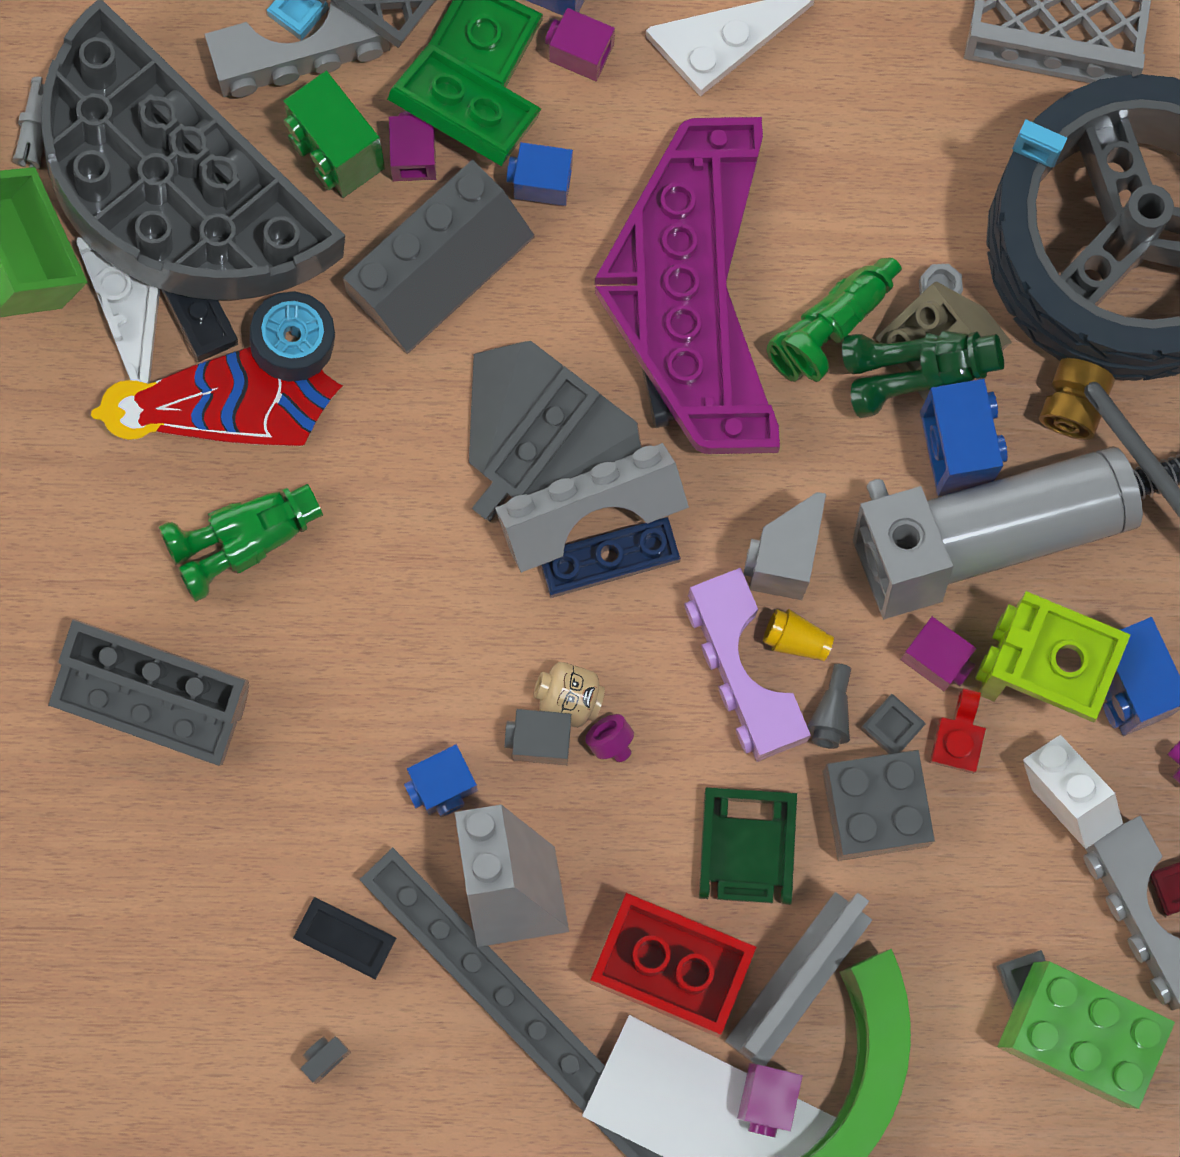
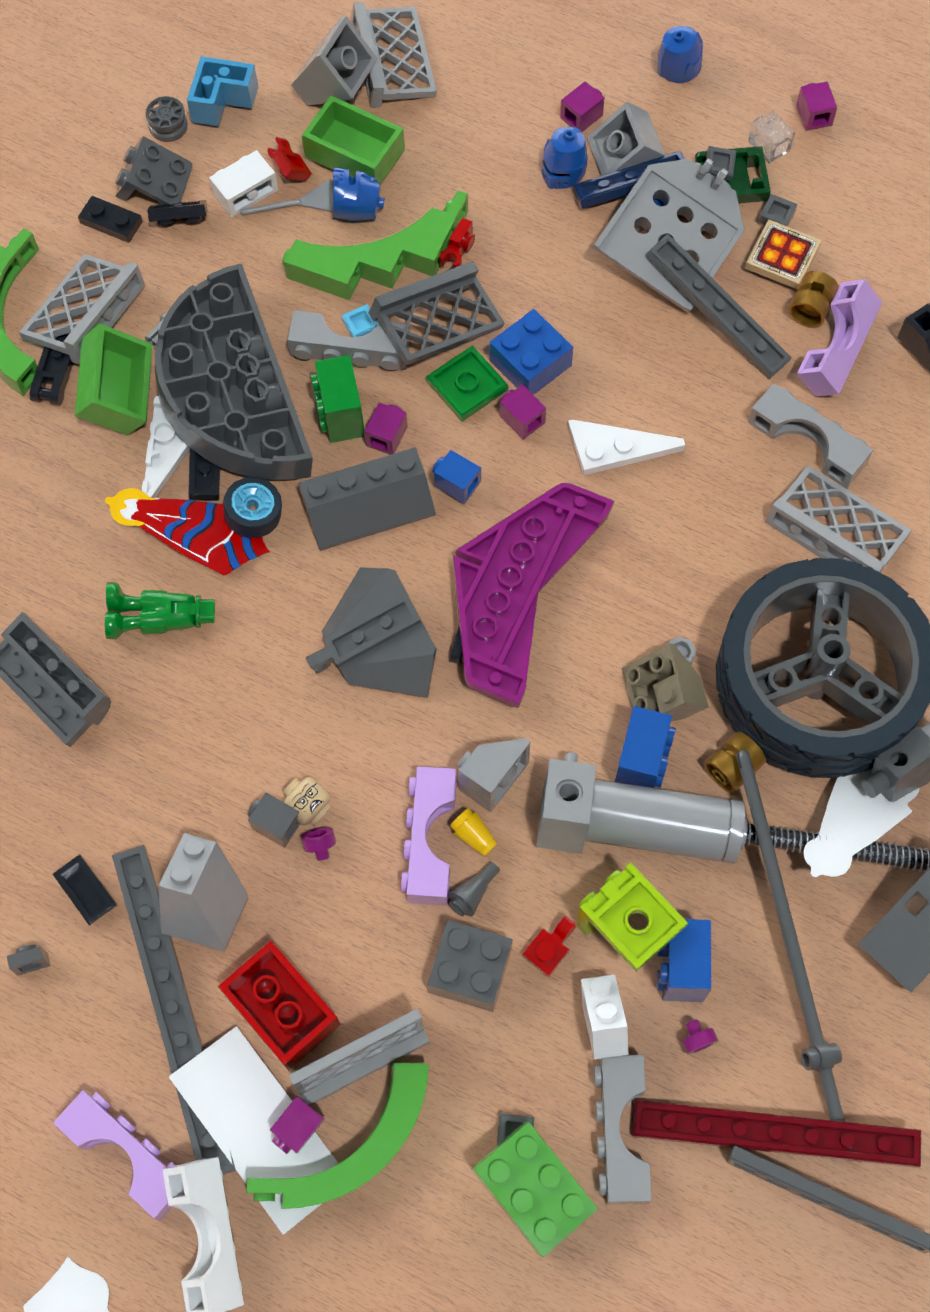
camera: 30 degrees right, 10 degrees down
green tile [387,43,541,166] -> none
blue brick [404,744,478,817] -> none
light grey arch [495,443,689,573] -> none
dark blue tile [541,517,681,598] -> none
dark green container [699,787,797,905] -> none
green piece [766,258,902,382] -> none
dark green piece [842,331,1004,418] -> none
dark grey tile [861,694,926,754] -> none
magenta brick [900,616,977,692] -> none
medium azure tile [1012,119,1067,168] -> none

